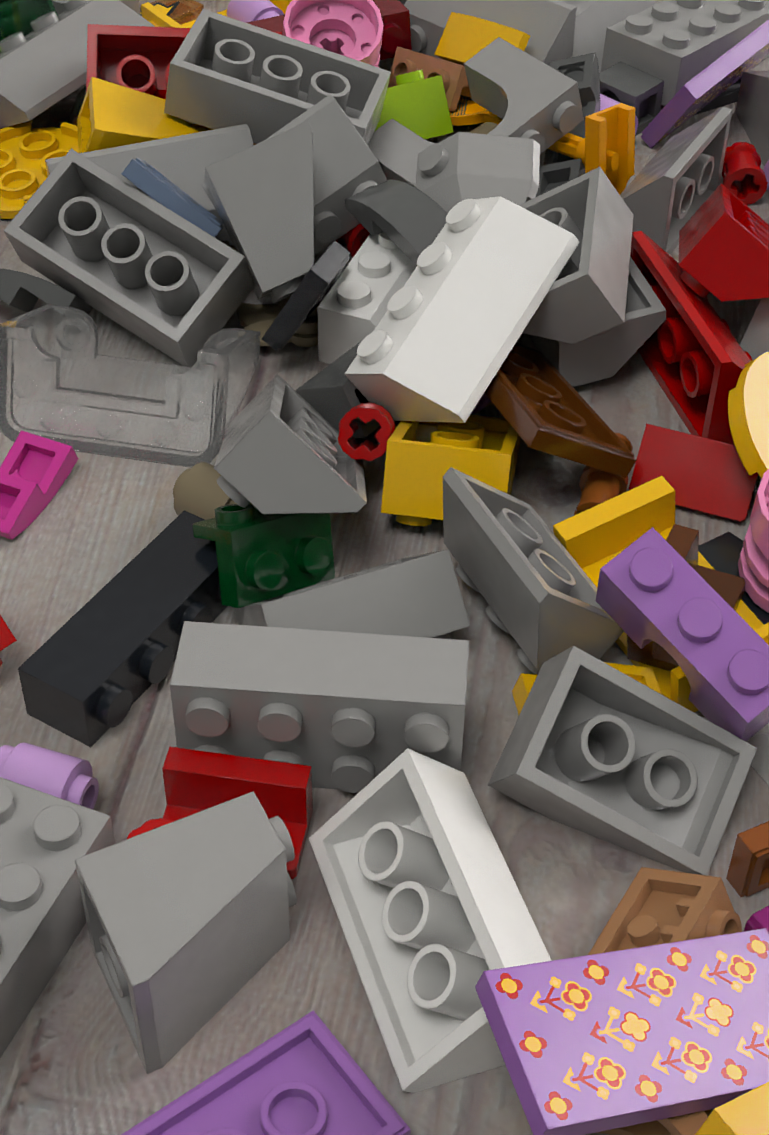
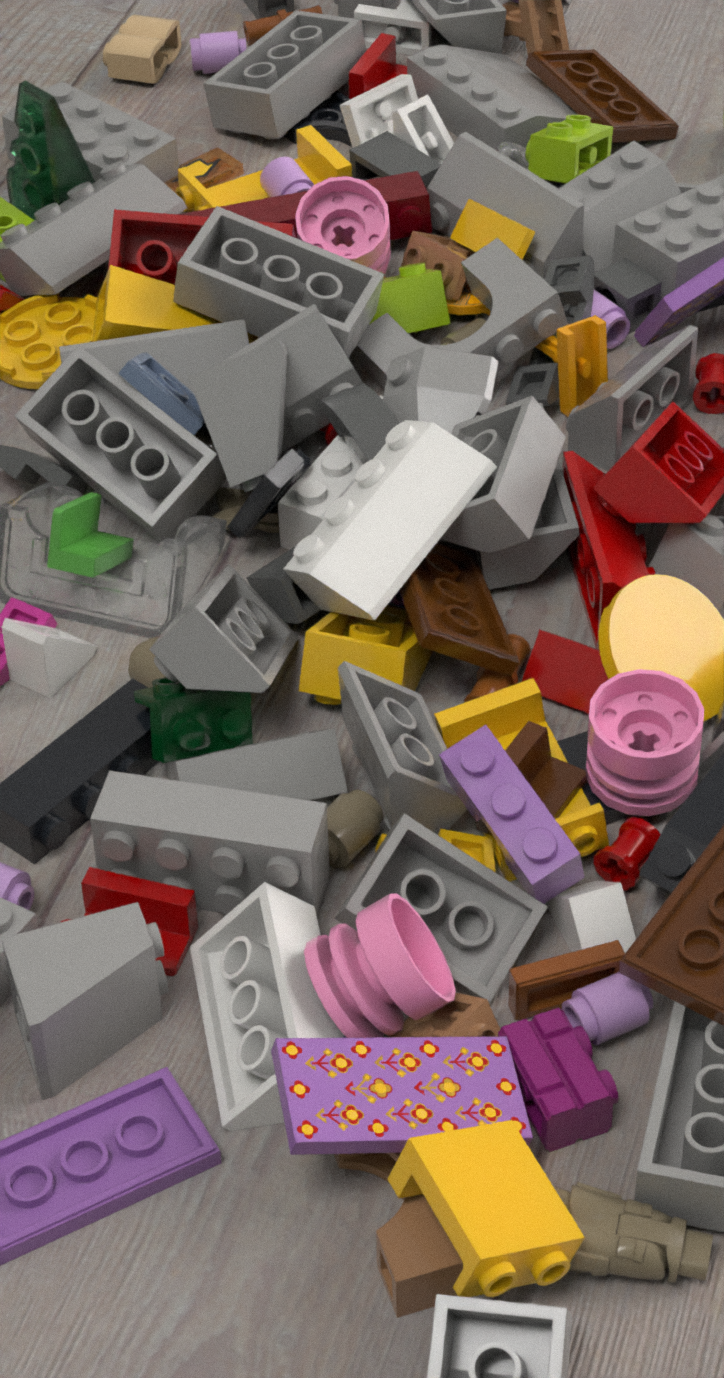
camera: 10 degrees right, 0 degrees up
red bush [338,402,395,461] -> none
none -> white slope [2,618,97,698]
none -> bright green panel [47,492,134,578]
none -> bright pink wheel [304,893,456,1038]
none -> dark tan brick [327,789,384,868]

